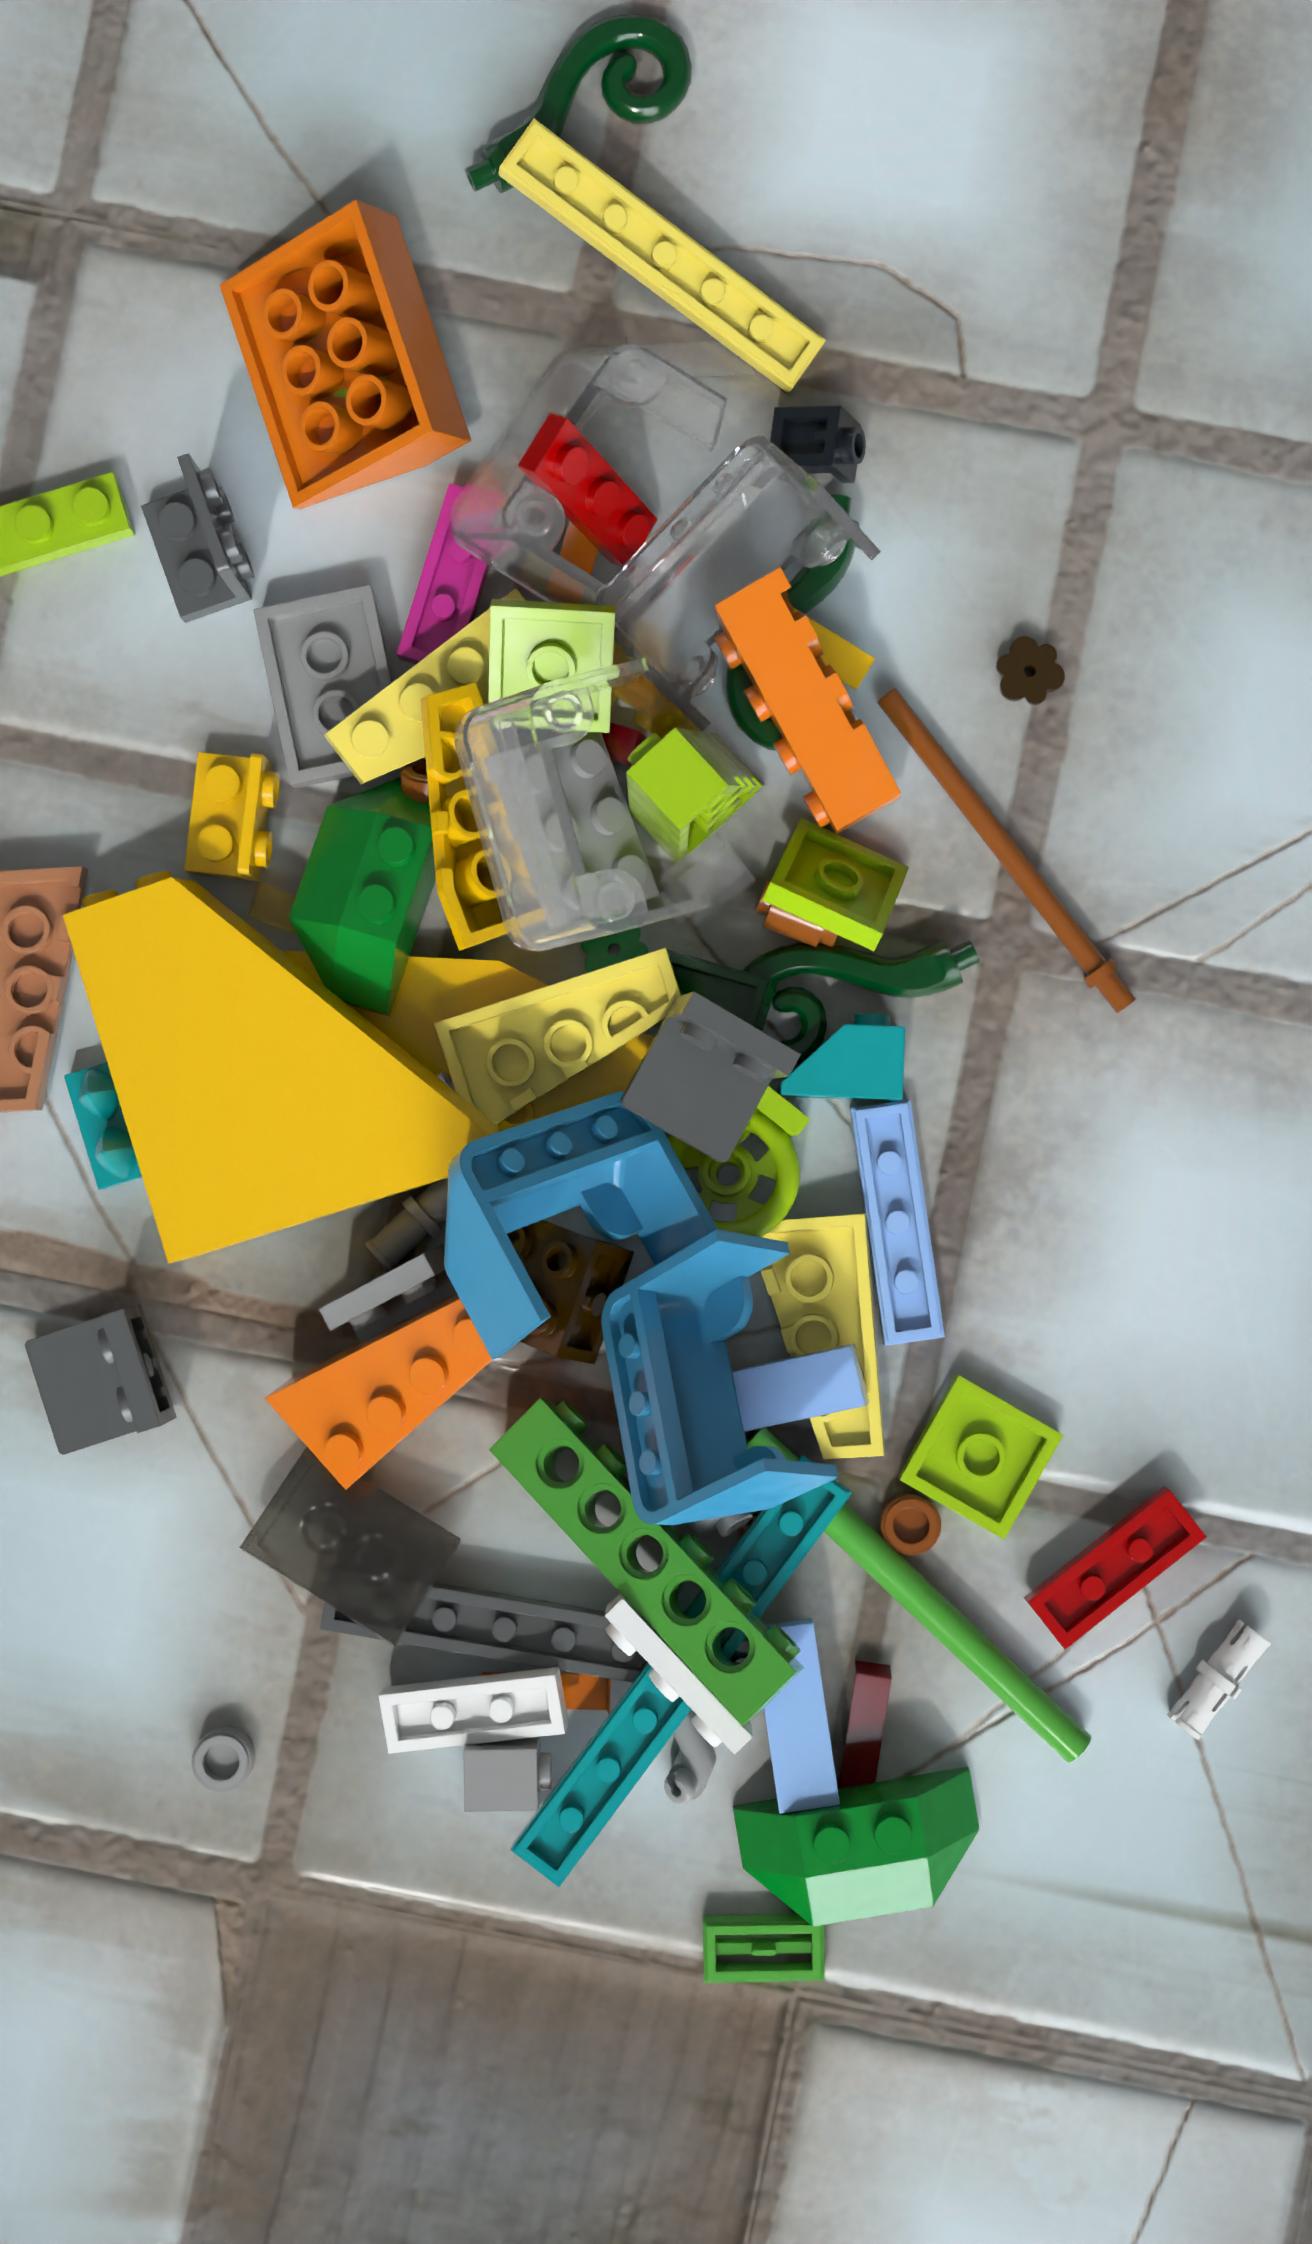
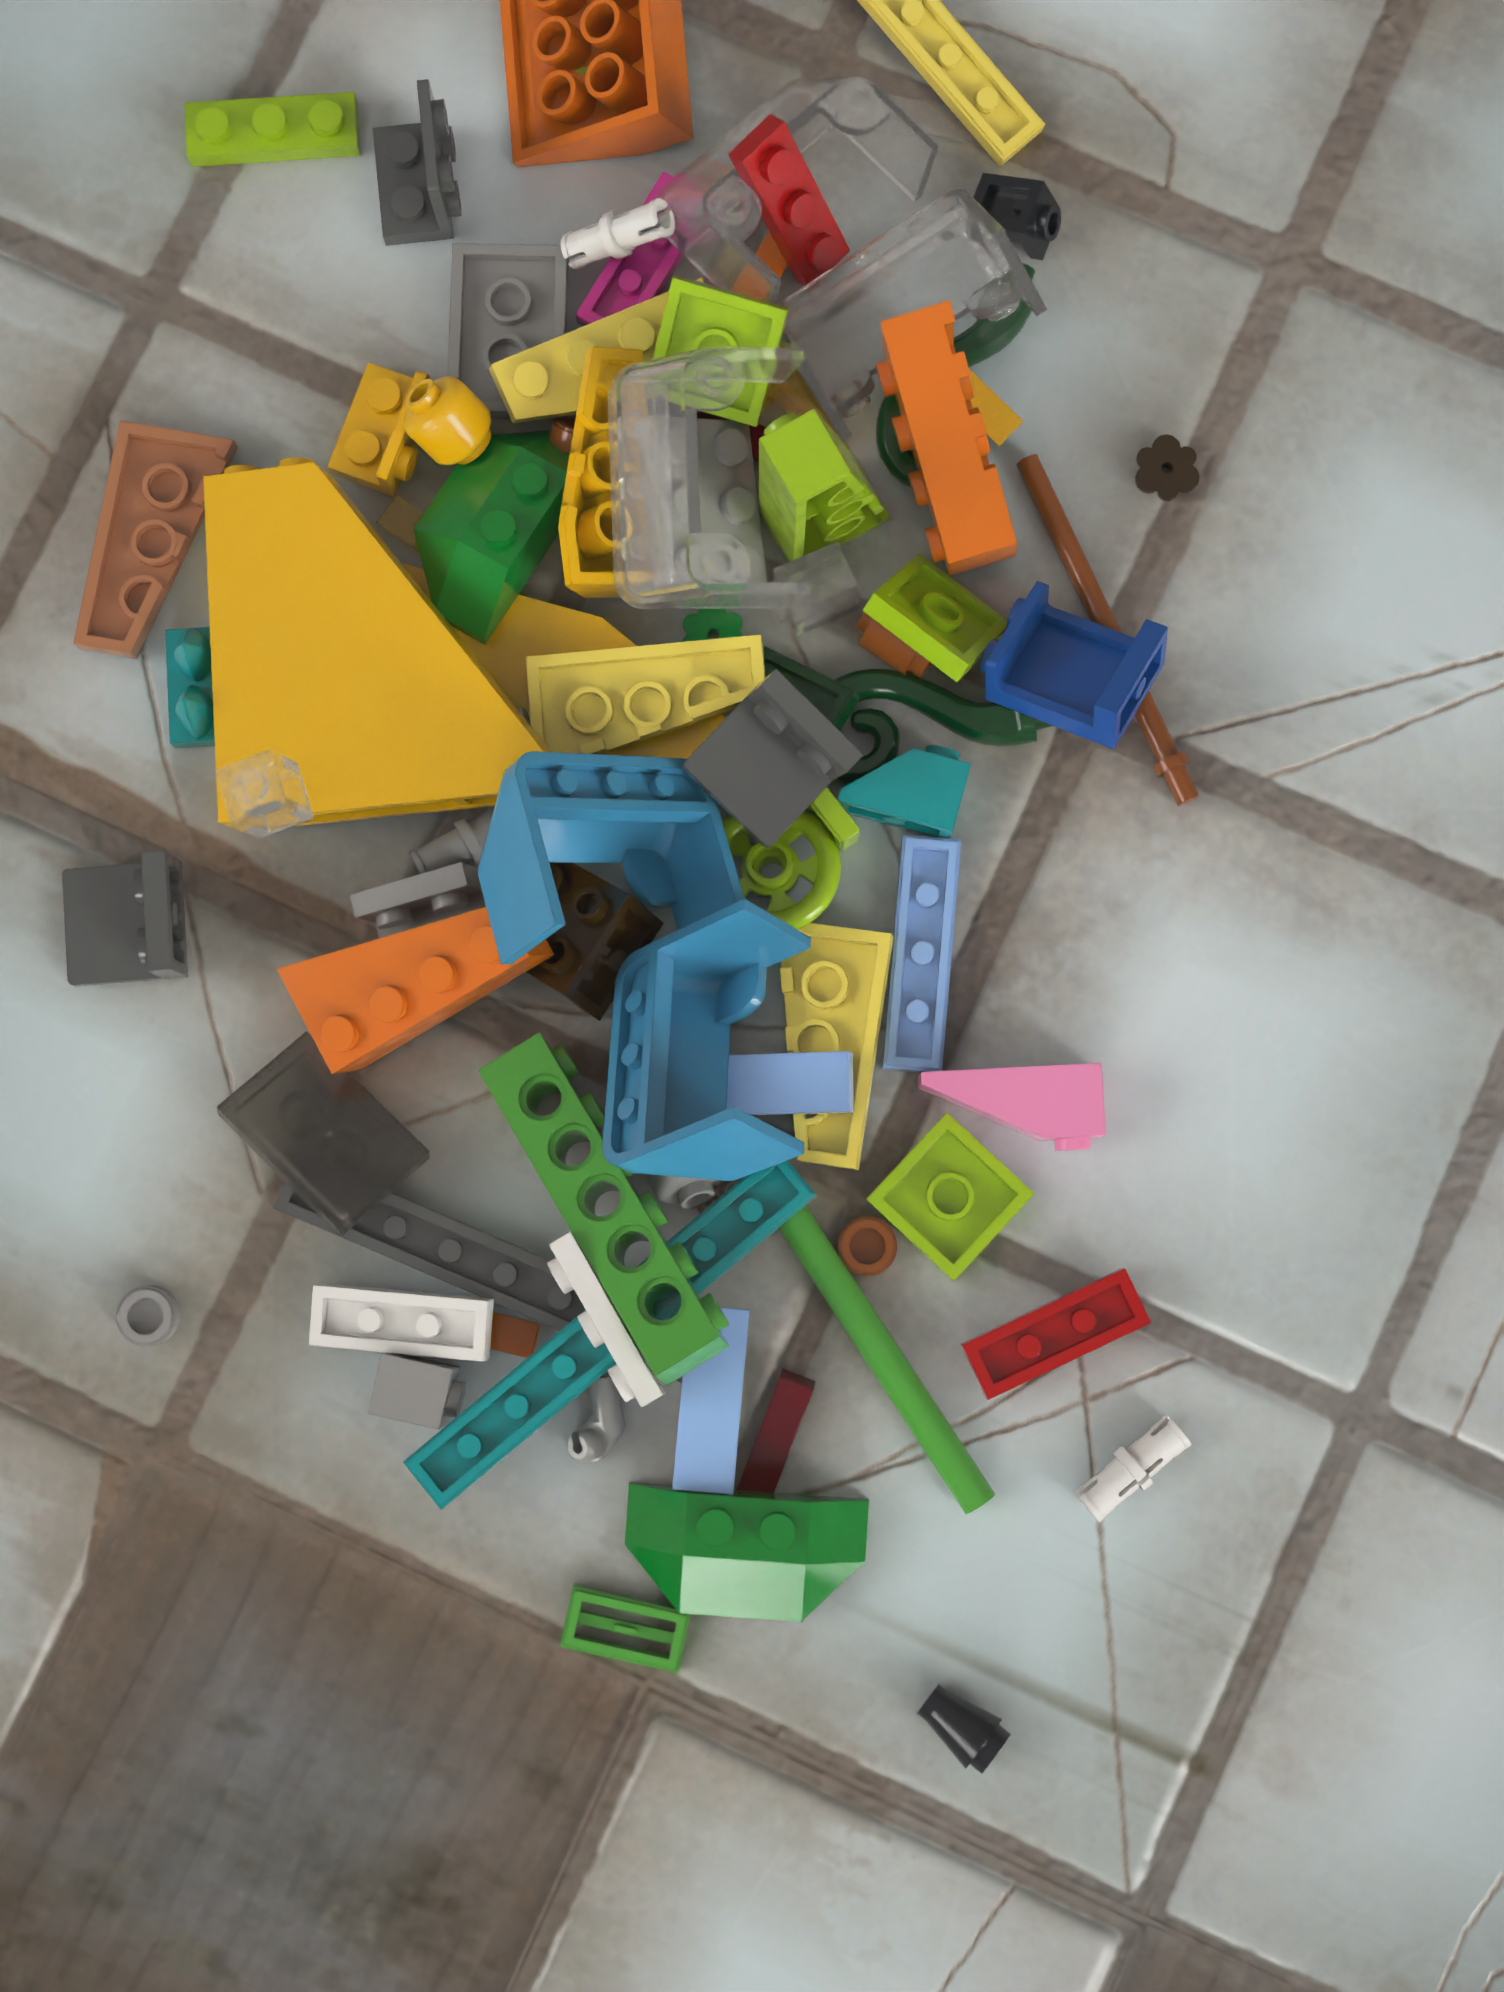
camera: 10 degrees right, 5 degrees down
none -> clear brick [215,749,314,838]
none -> yellow head [404,376,491,465]
none -> white pin [561,198,675,269]
none -> bright pink slope [917,1063,1106,1151]
none -> black cone [917,1684,1011,1774]
none -> blue panel [980,581,1168,750]

